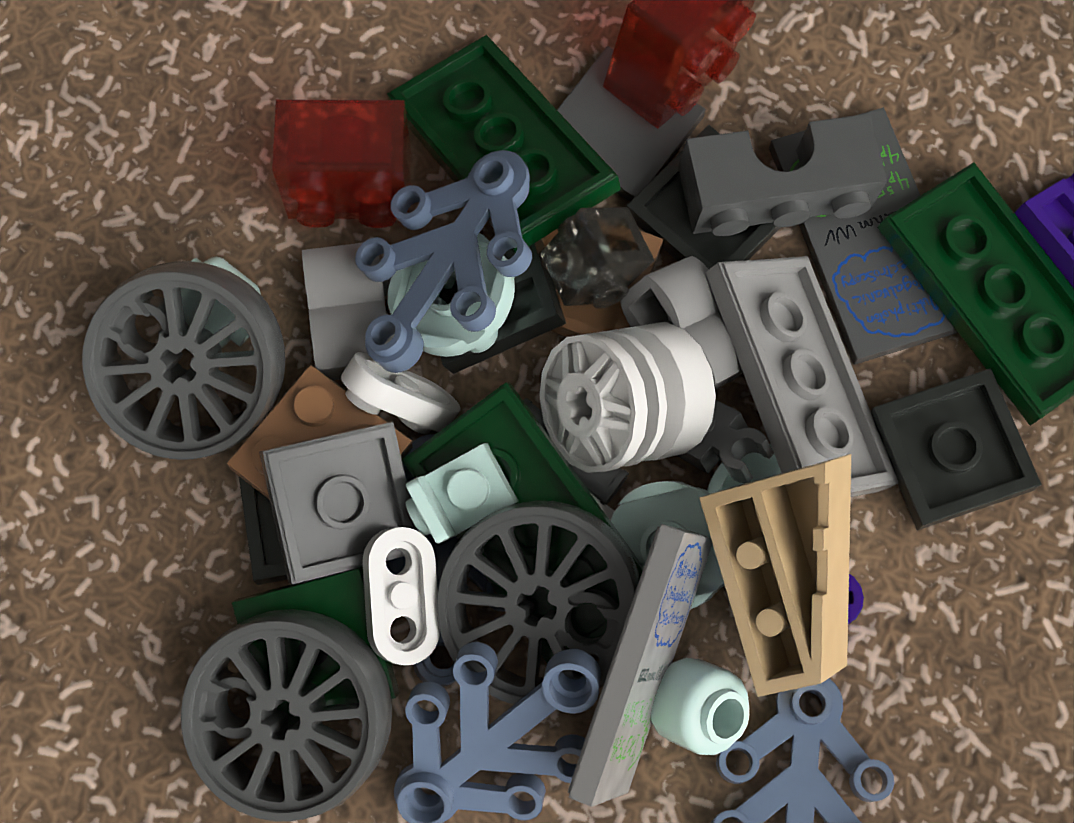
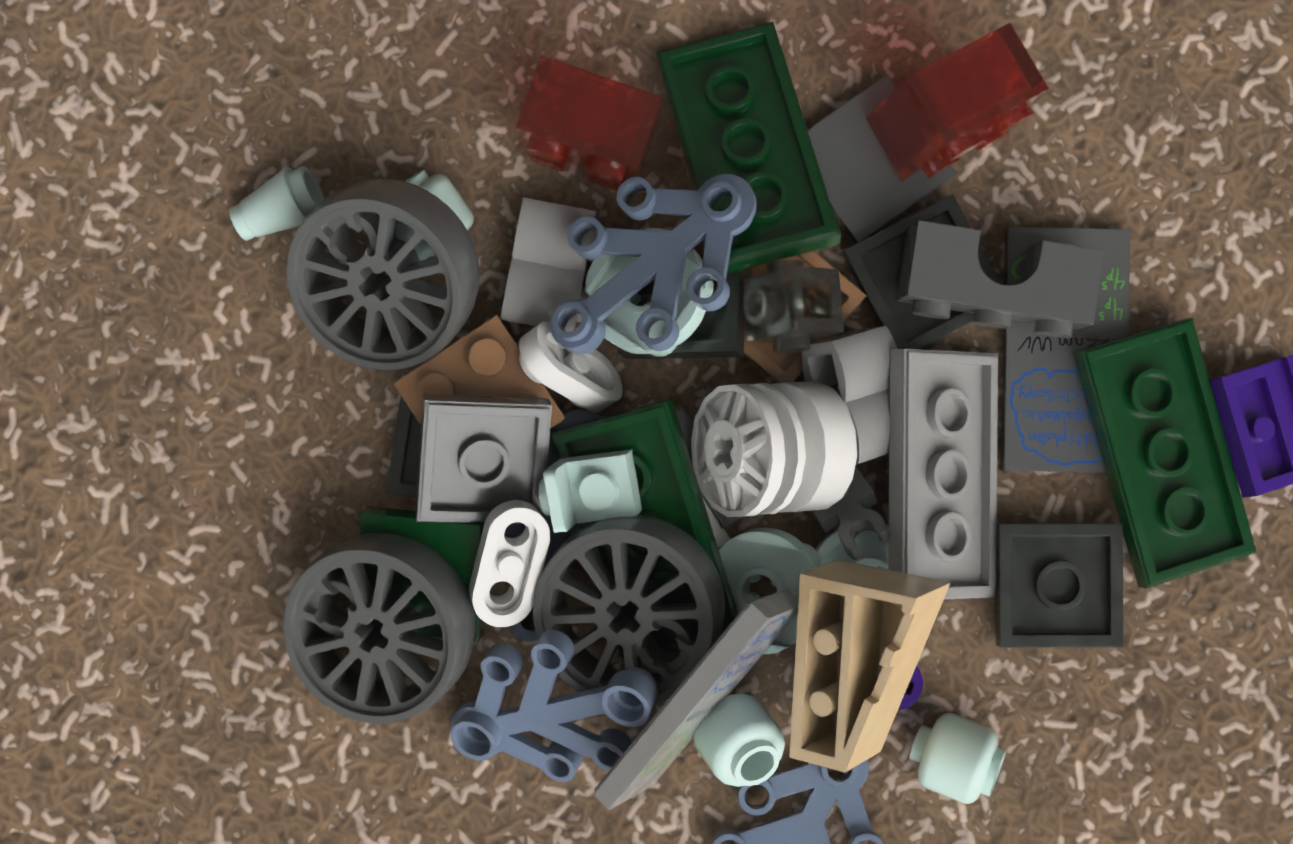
camera: 15 degrees right, 15 degrees up
none -> light aqua cone [229,166,325,241]
none -> light aqua head [909,713,1006,804]

